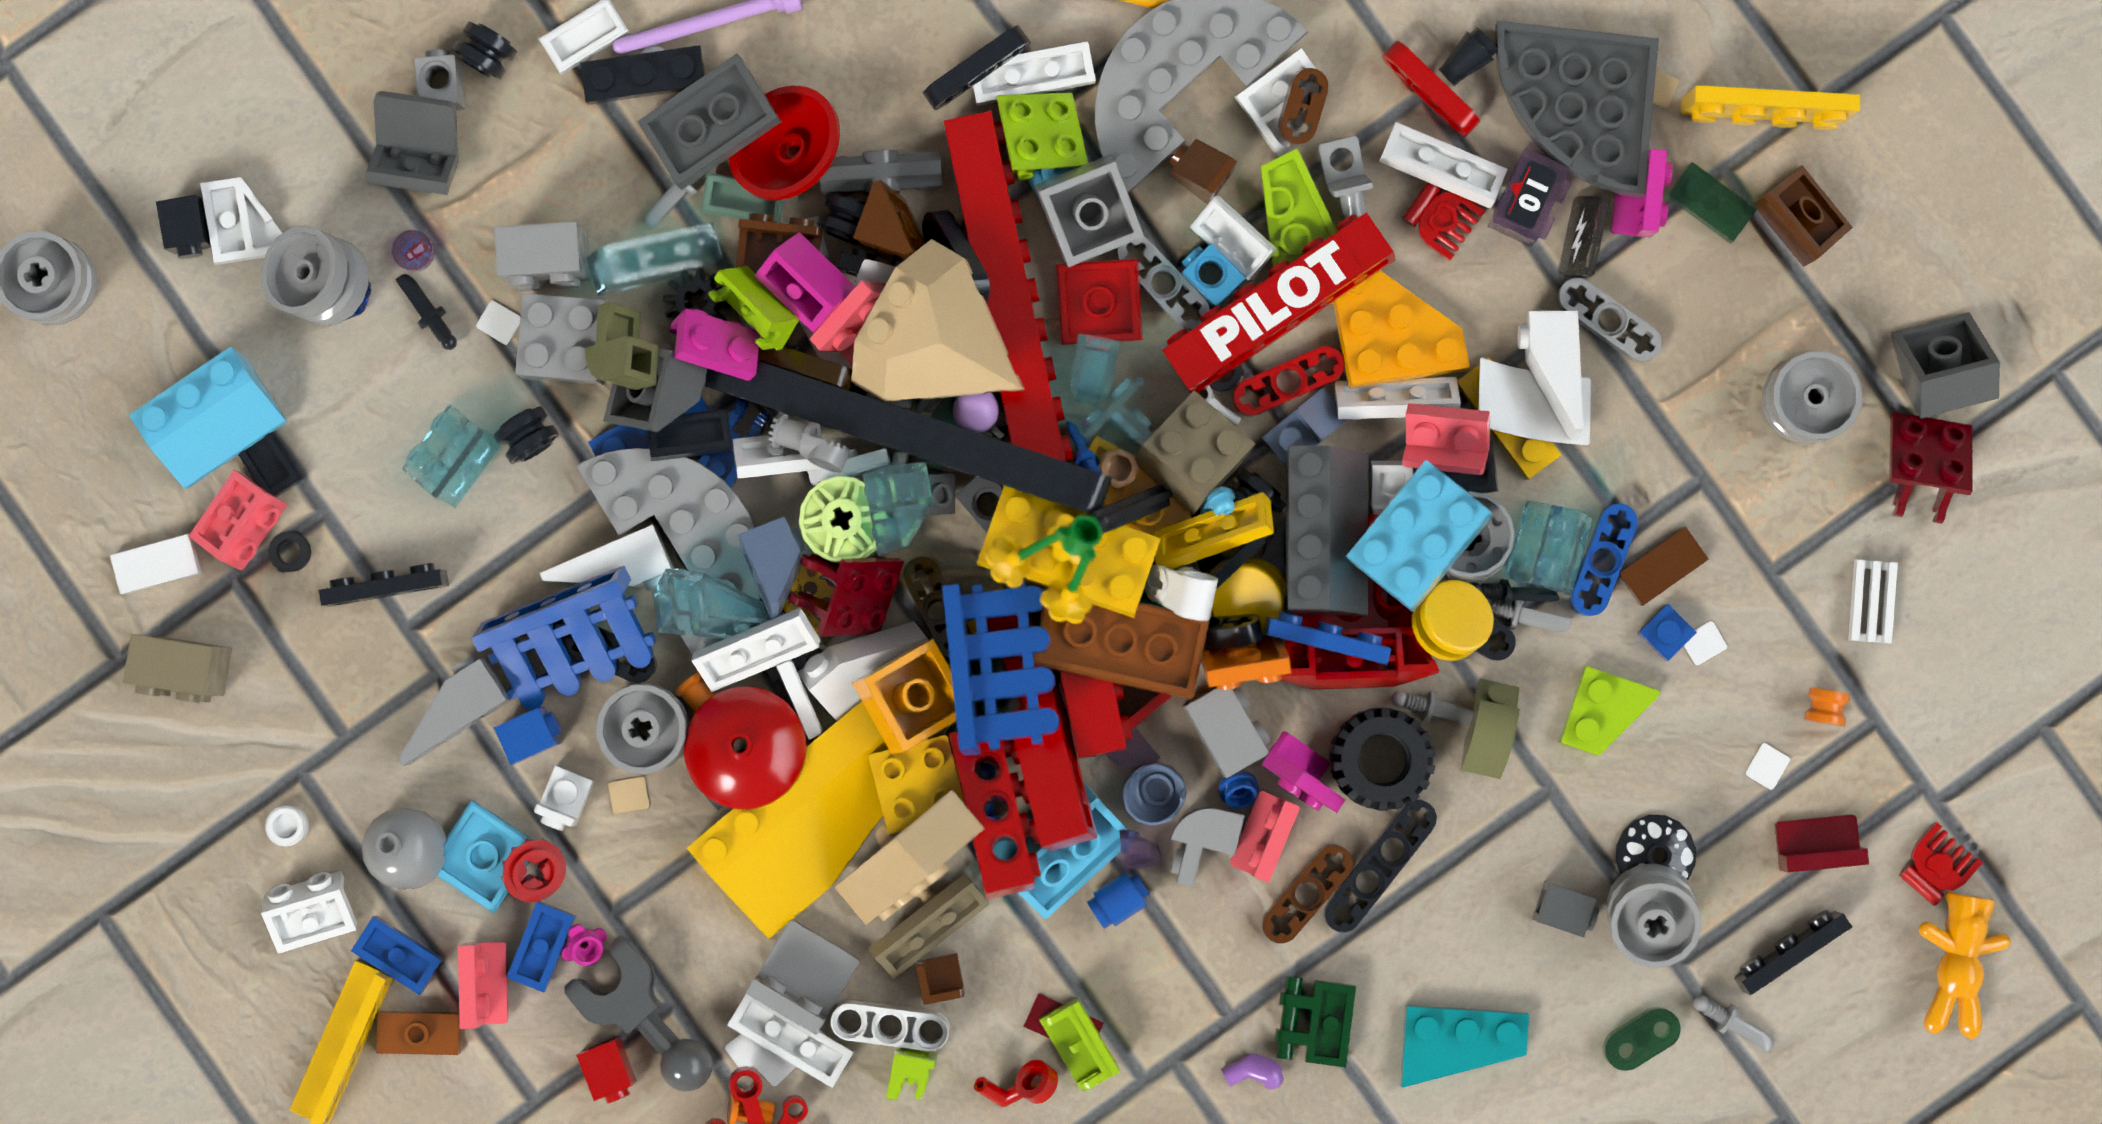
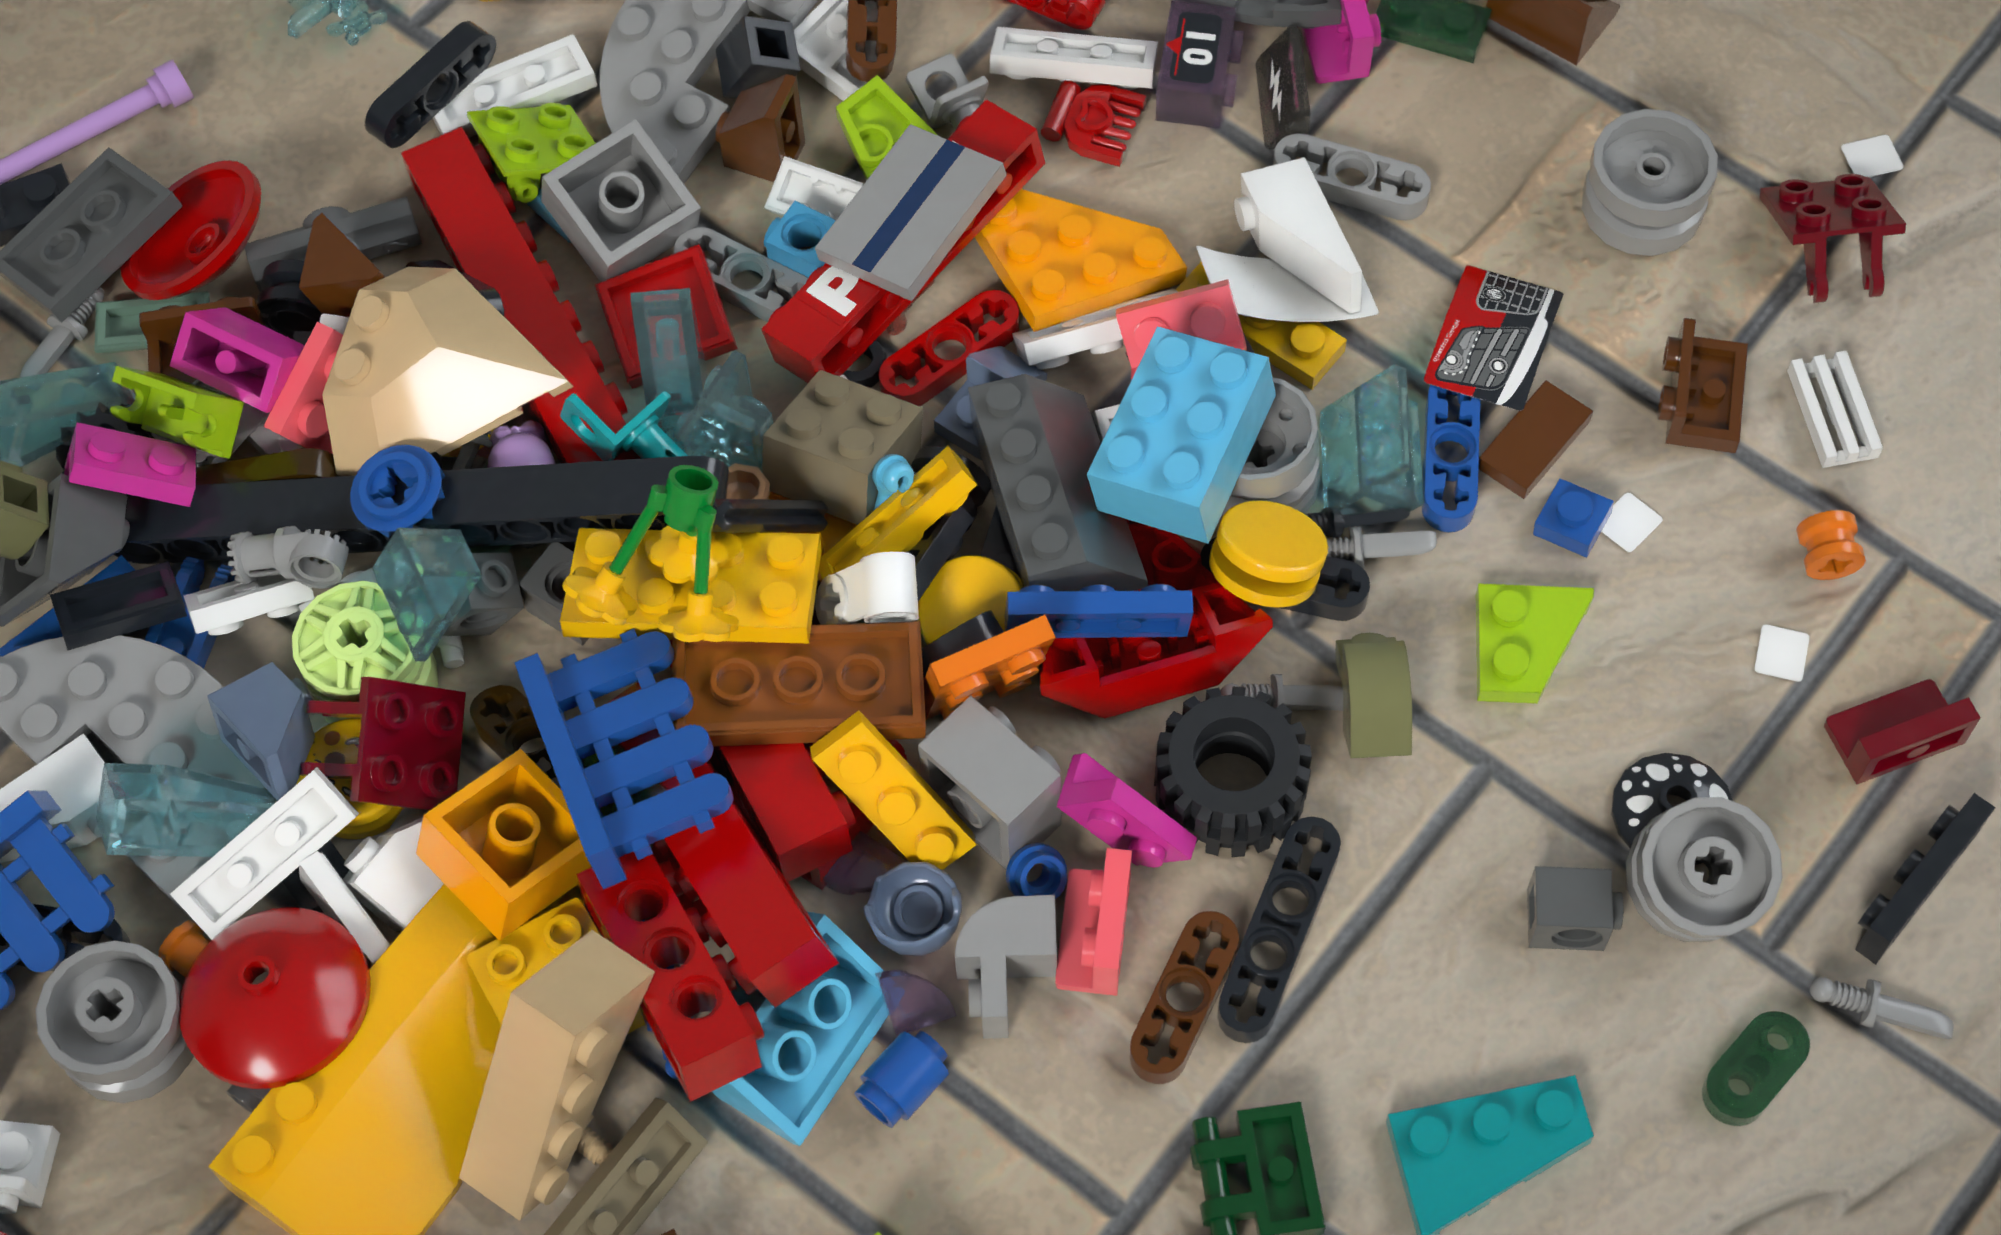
camera: 15 degrees left, 25 degrees down
tan sticker [608,777,650,814] -> none
dark grey slope [1891,312,2000,419] -> none
none -> blue gear [350,445,446,538]
none -> teal bracket [560,390,688,461]
none -> black brick [715,16,801,99]
none -> yellow plate [810,710,977,870]
none -> light grey tile [815,124,1006,301]
none -> sticker [1423,265,1563,411]
none -> reddish brown bracket [1658,318,1748,453]
none -> white sticker [1841,135,1903,177]

